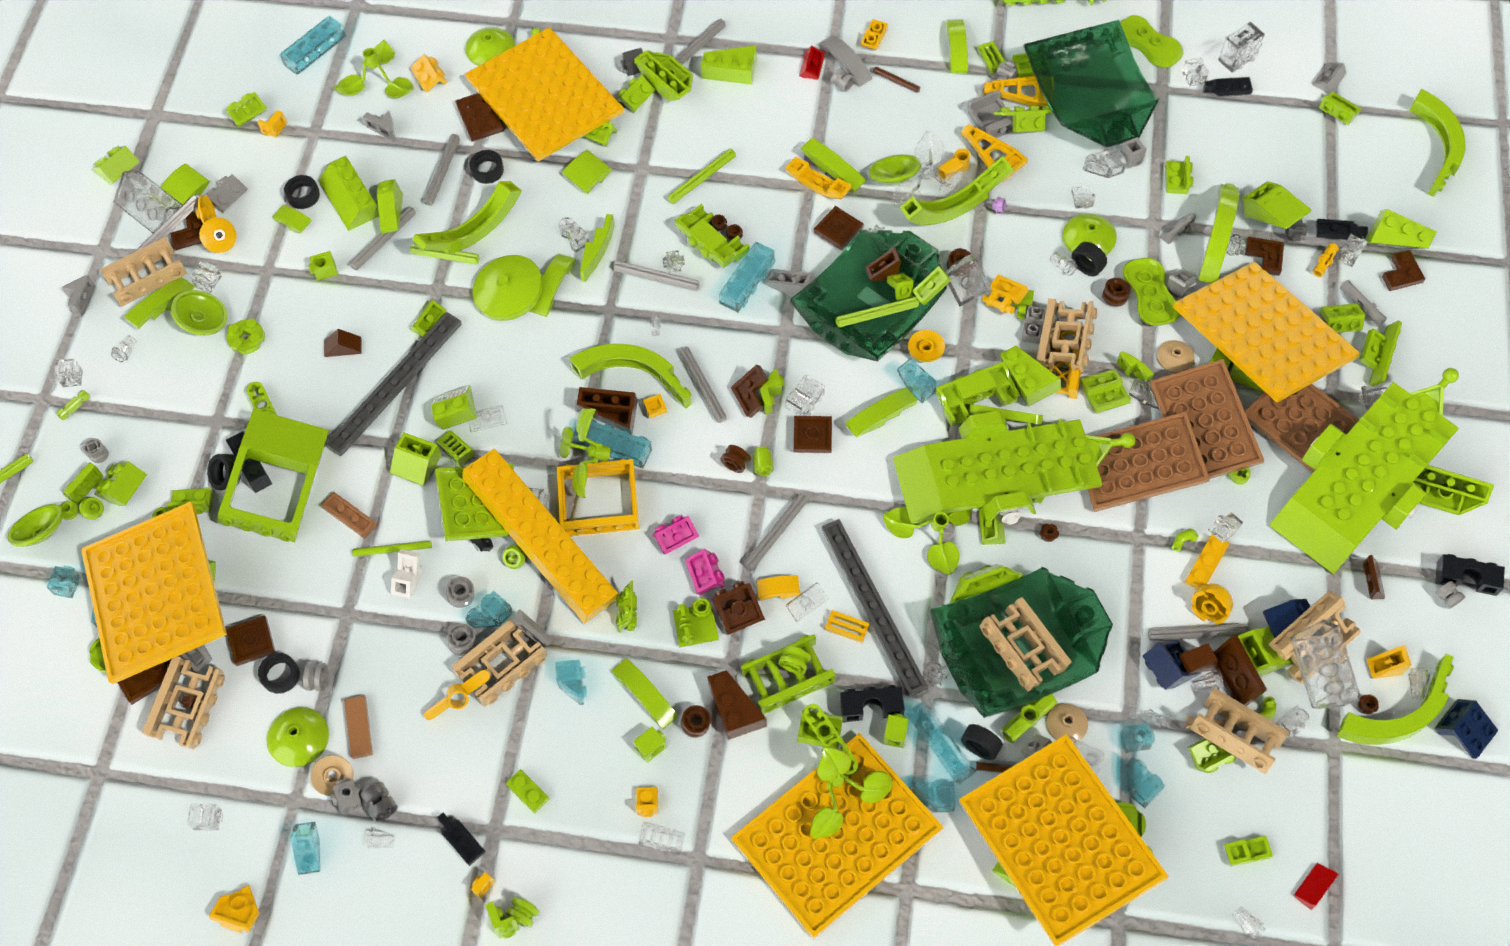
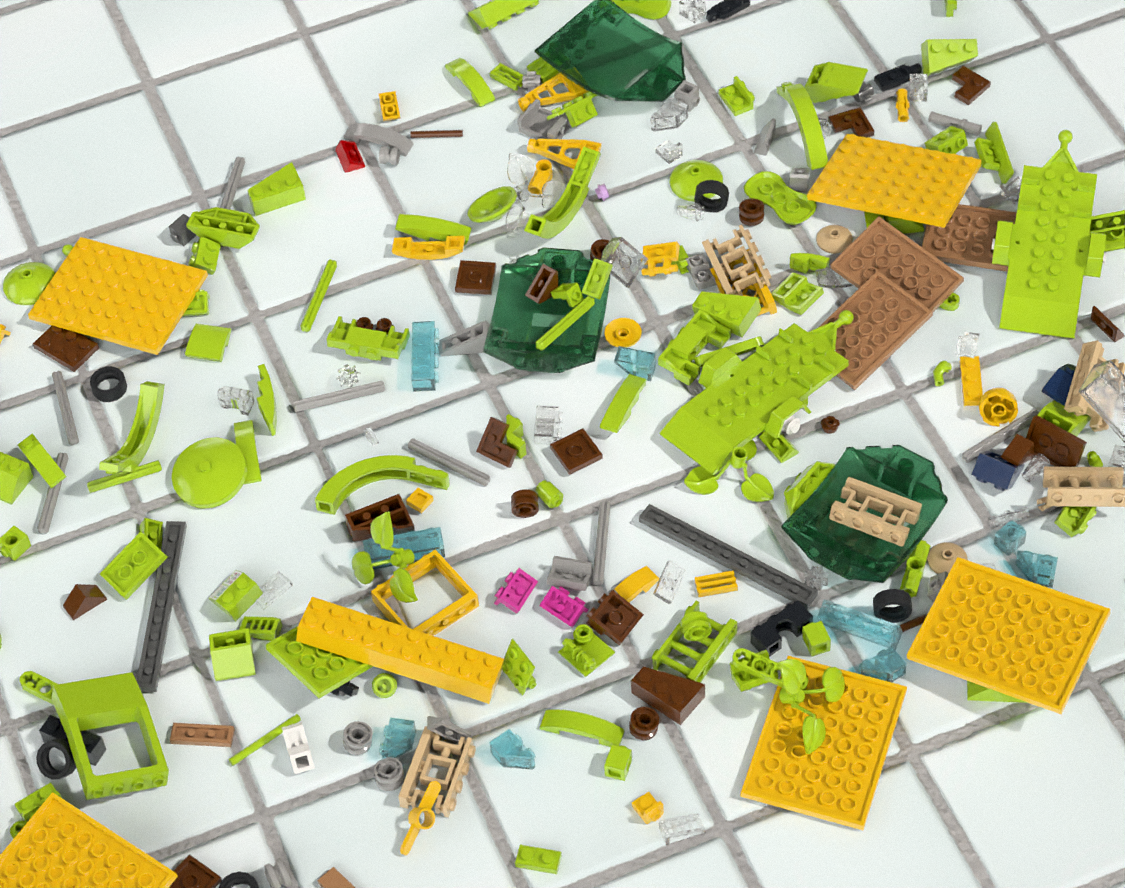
camera: 30 degrees left, 10 degrees down
none -> lime plate [100,531,168,600]
none -> light grey bracket [547,556,592,591]

